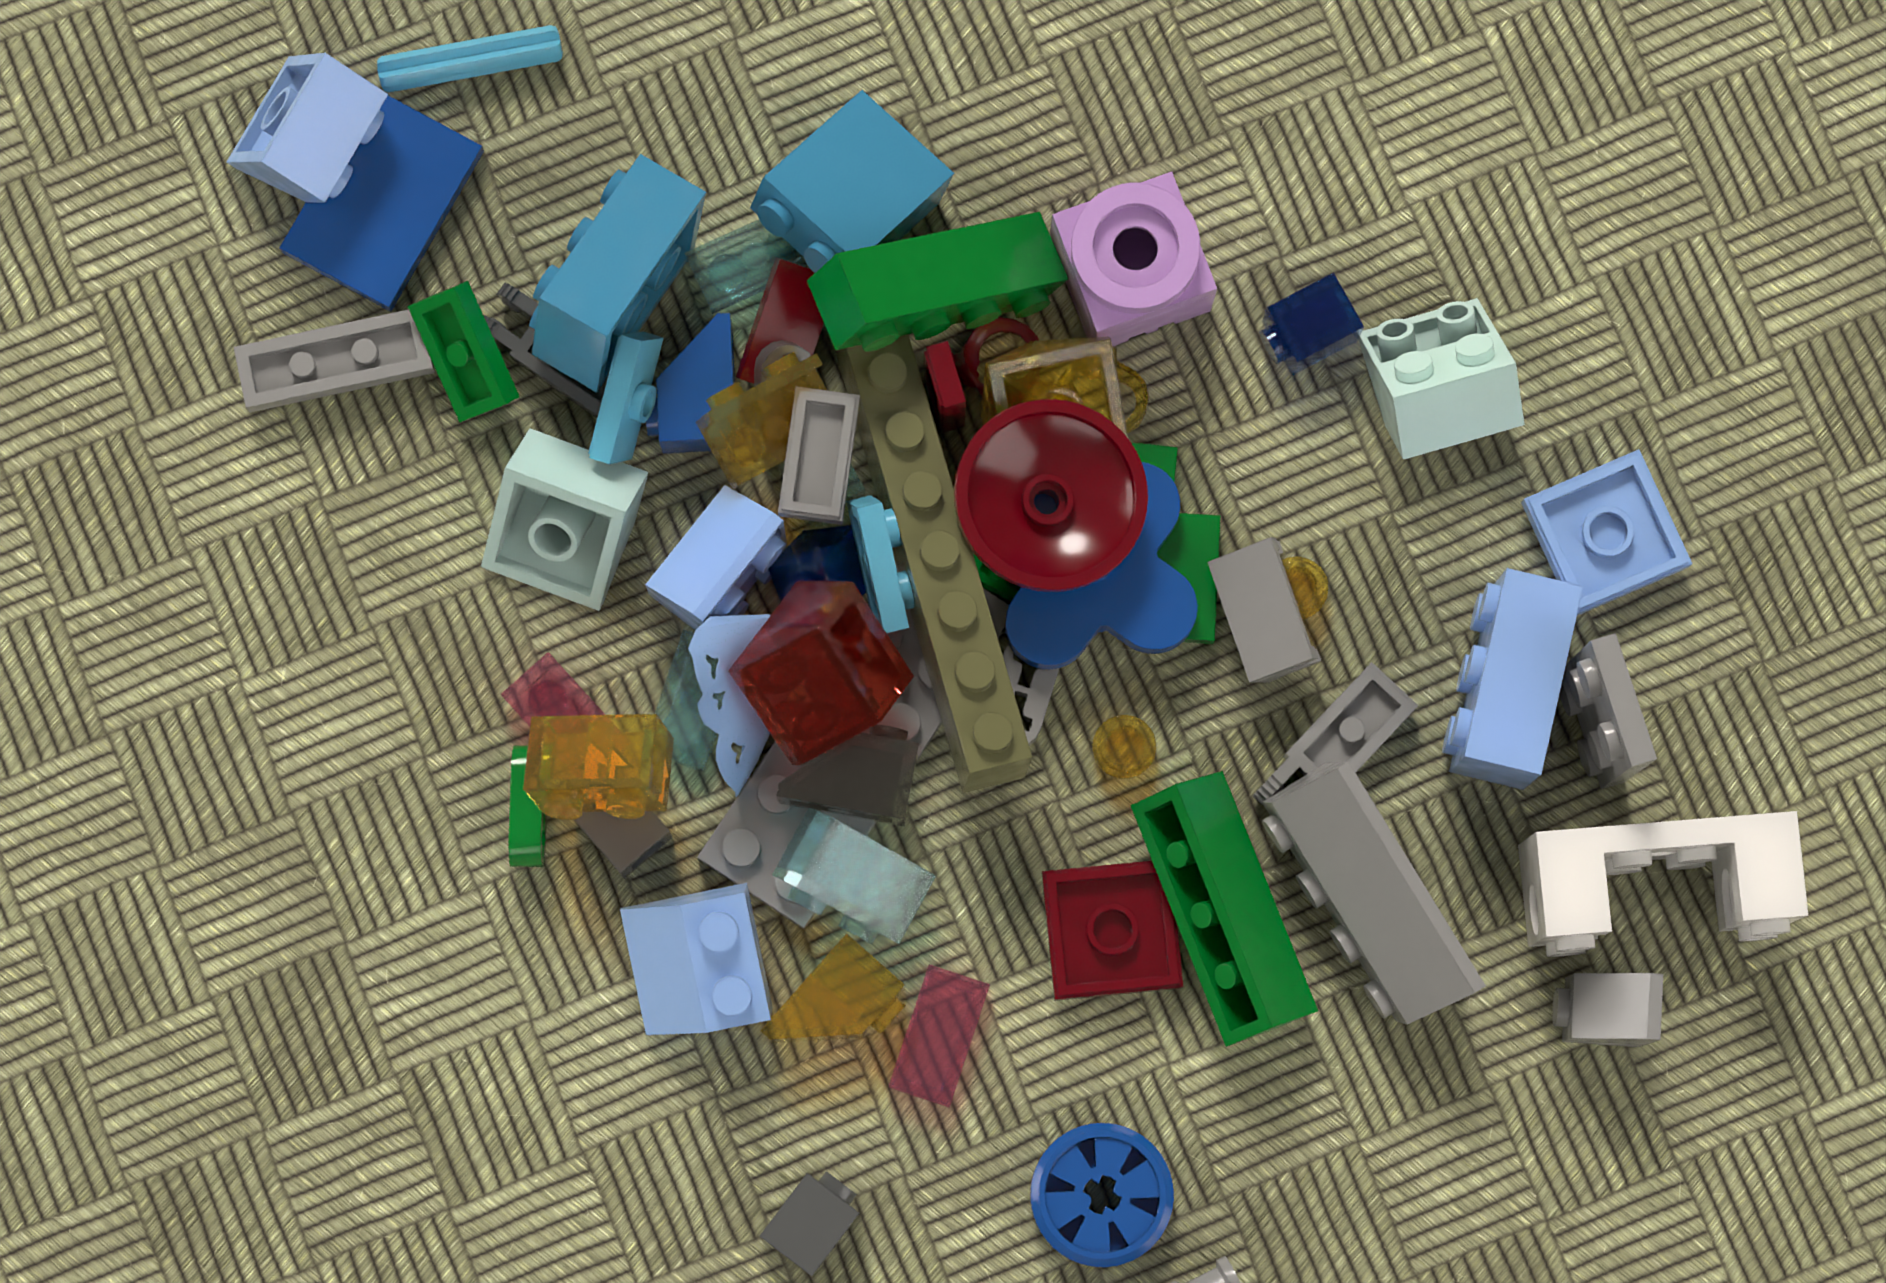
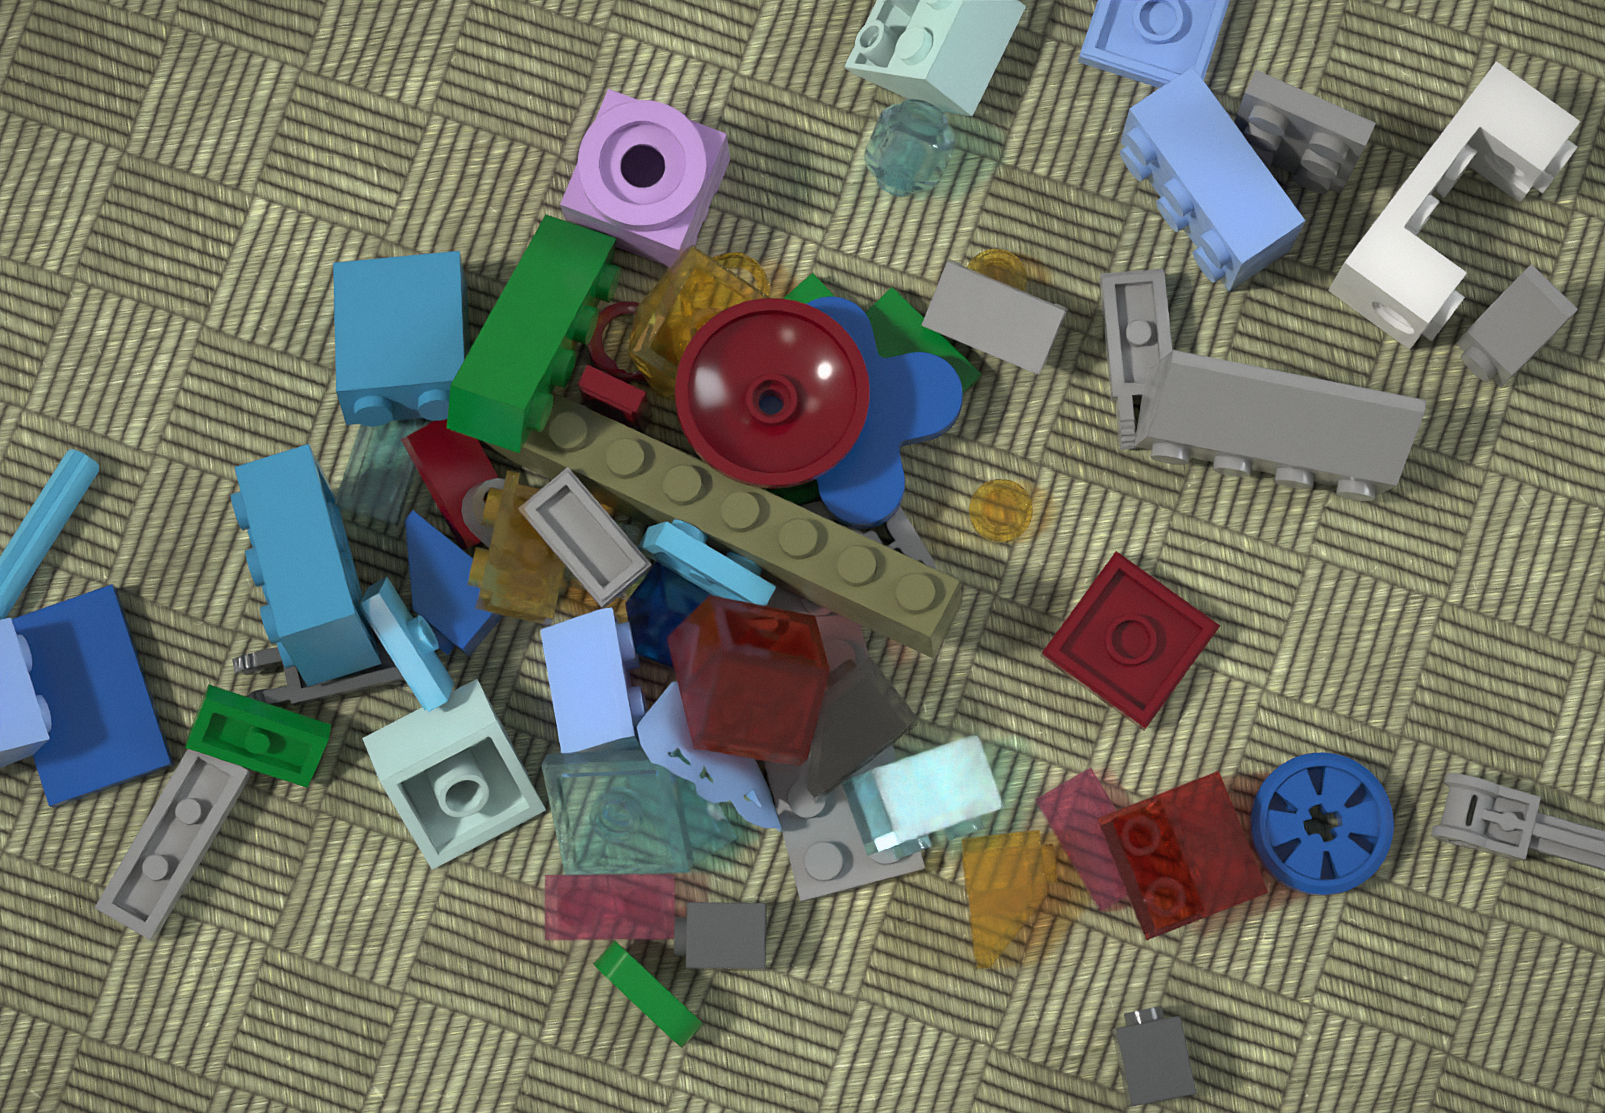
camera: 40 degrees left, 0 degrees up
clear yellow brick [523,714,674,820] -> none
light blue slope [620,883,773,1035] -> none
green brick [1130,771,1318,1047] -> none
clear blue brick [1259,272,1364,375] -> none
none -> clear light blue plate [541,750,694,877]
none -> clear light blue head [864,99,956,197]
none -> clear red slope [1097,771,1269,941]

